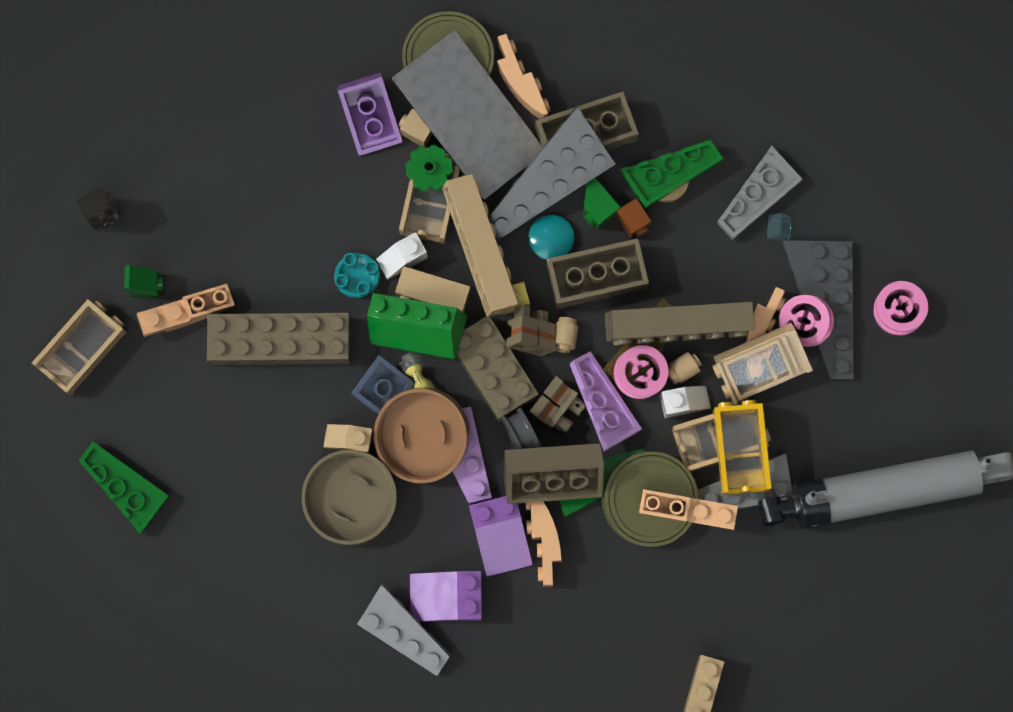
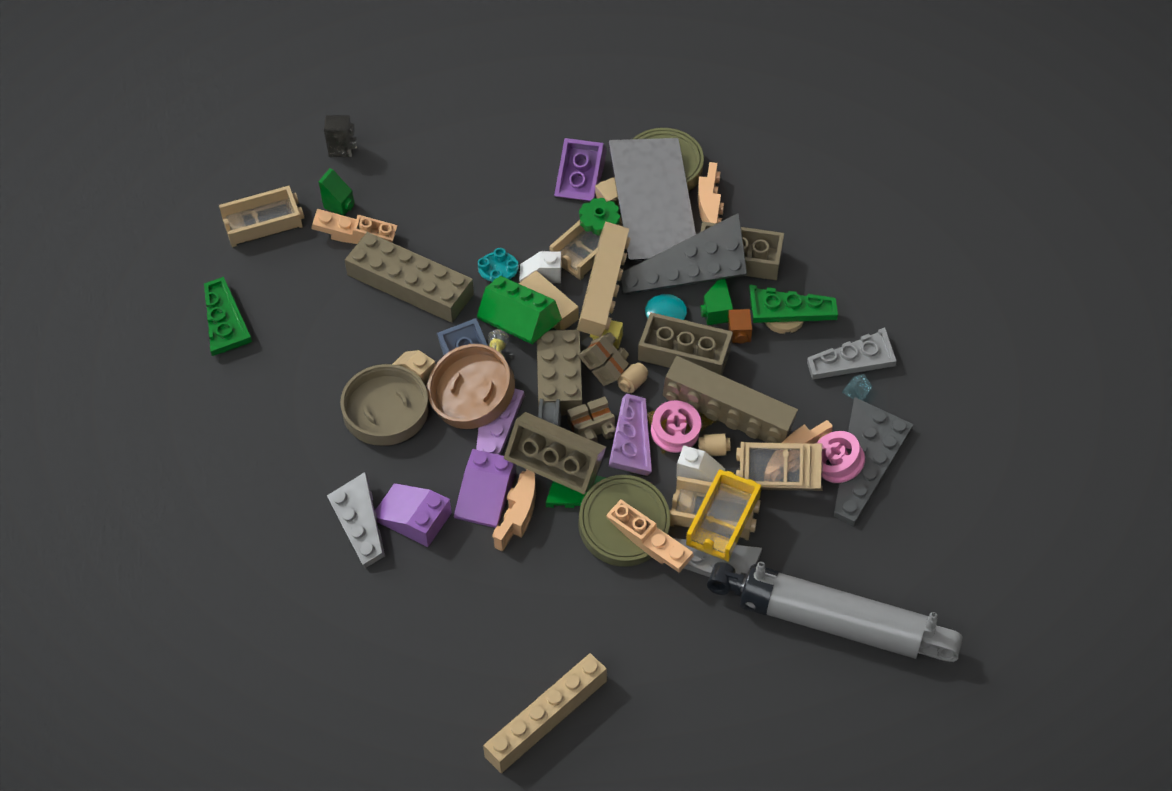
camera: 30 degrees right, 25 degrees down
bright pink wheel [873,281,928,336] -> none

